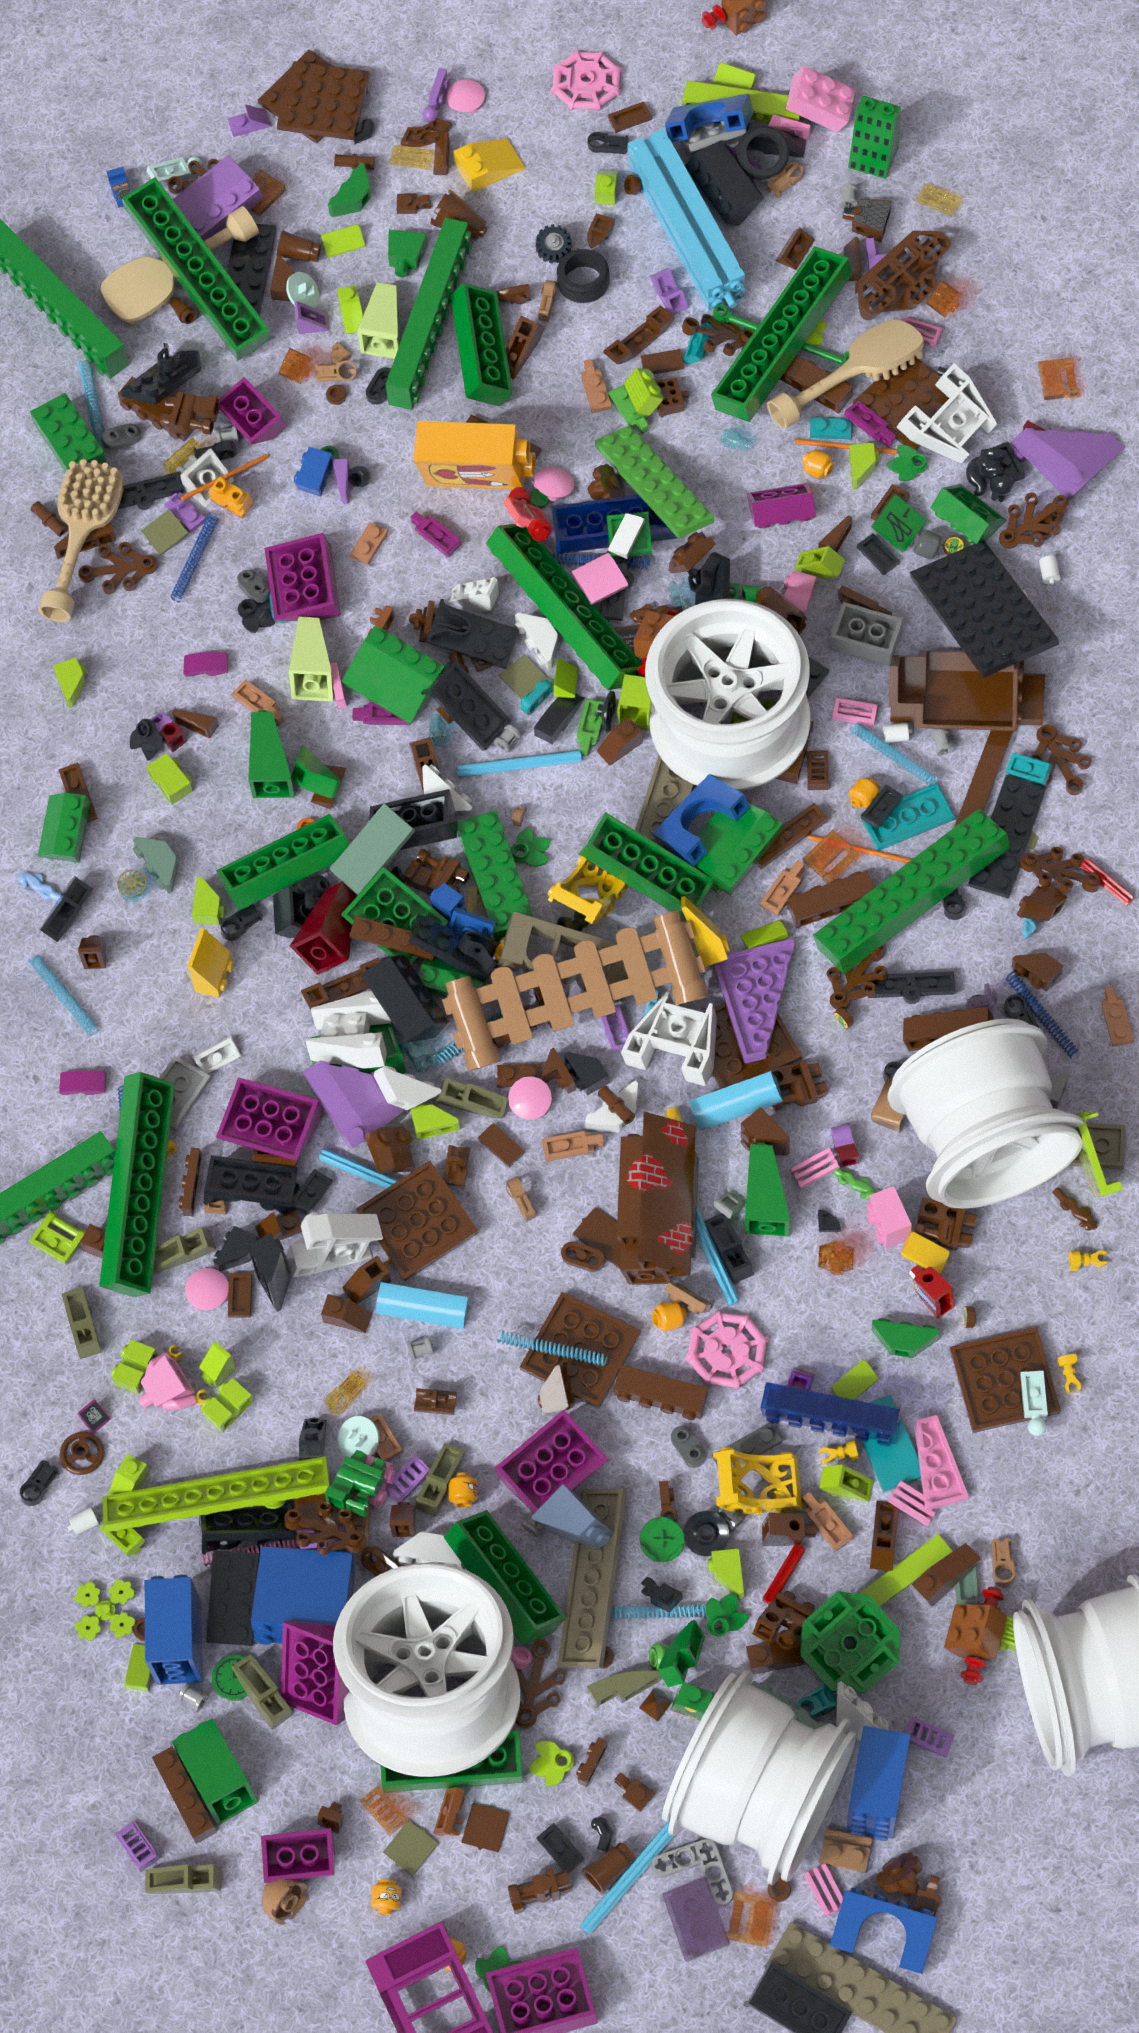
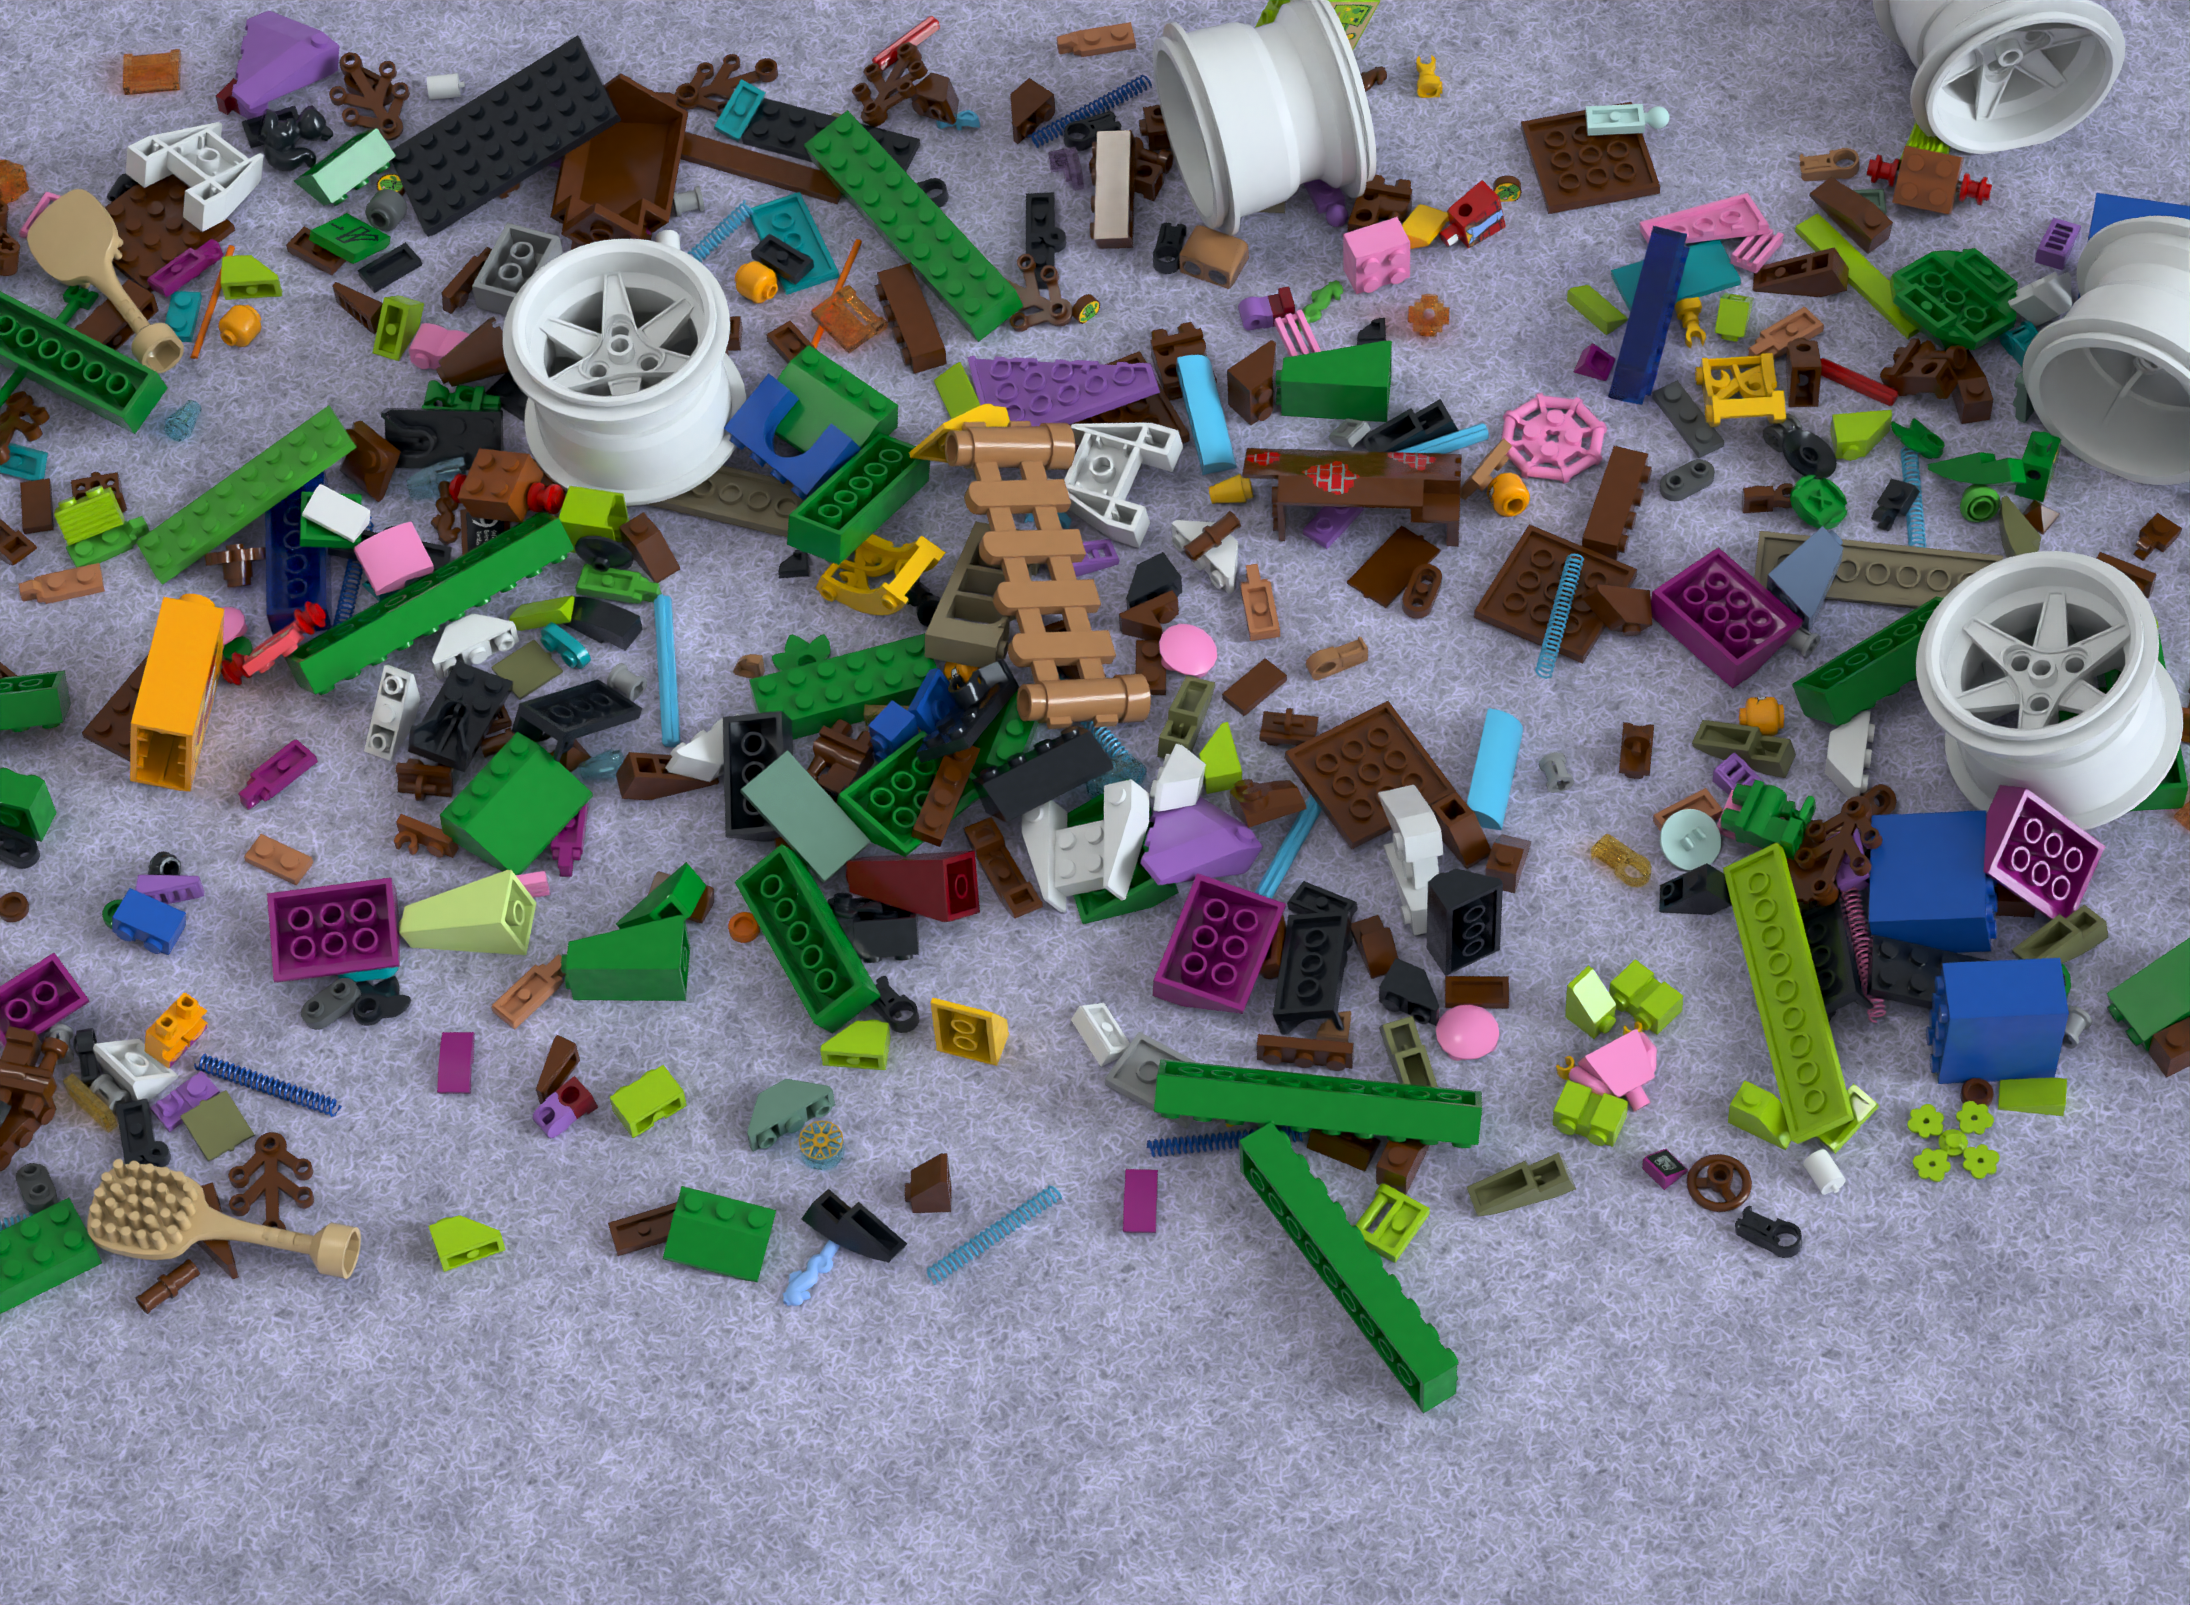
camera: 90 degrees left, 10 degrees down
black plate [130,718,163,761] -> none
orange axle [180,454,269,501] -> none
reddish brown slope [389,1502,416,1537] -> none
magenta slope [746,483,816,528] -> none
nougat hinge [760,860,805,916] -> none
green slope [871,1318,940,1358] -> none
green plate [887,445,928,481] -> none
yellow piece [1057,1353,1081,1395] -> none

